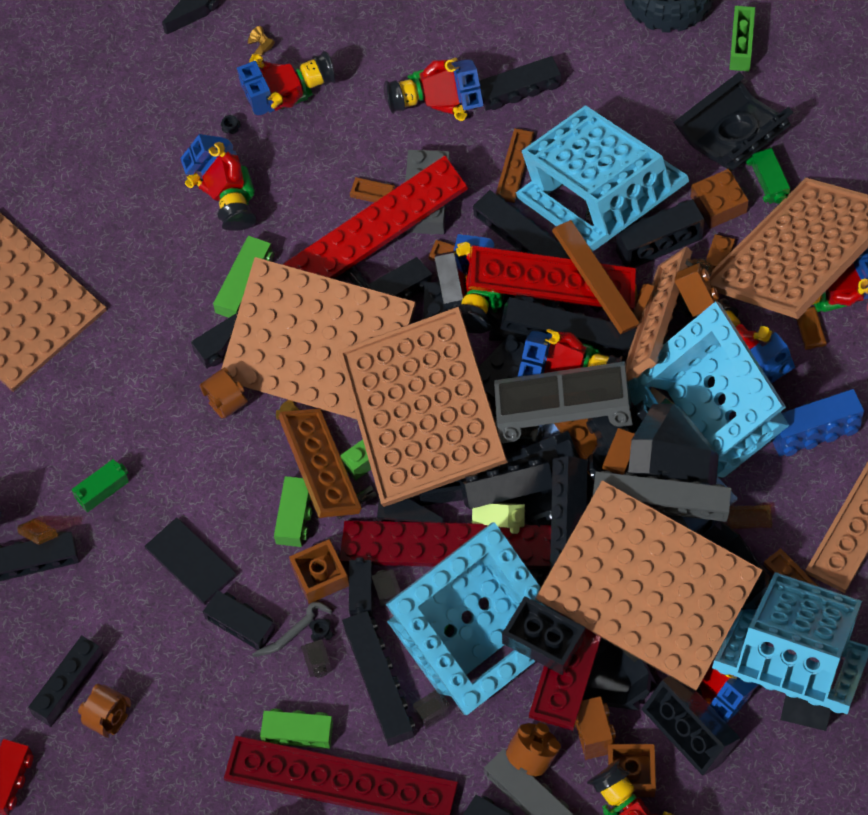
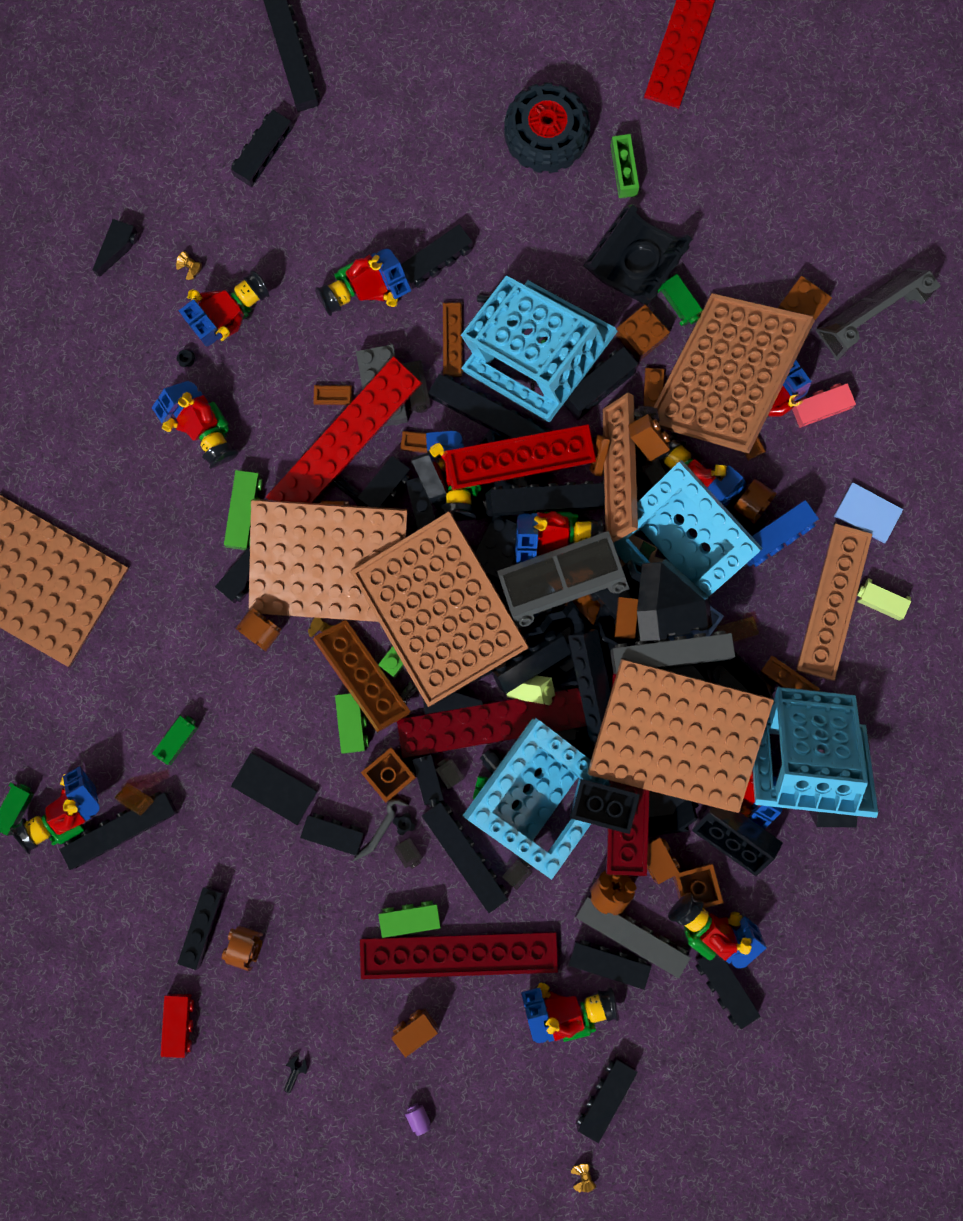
camera: 20 degrees left, 20 degrees up
dark orange tile [552,220,640,335] -> none
none -> clear smoke brick [403,360,431,413]
none -> dark orange brick [733,478,777,524]

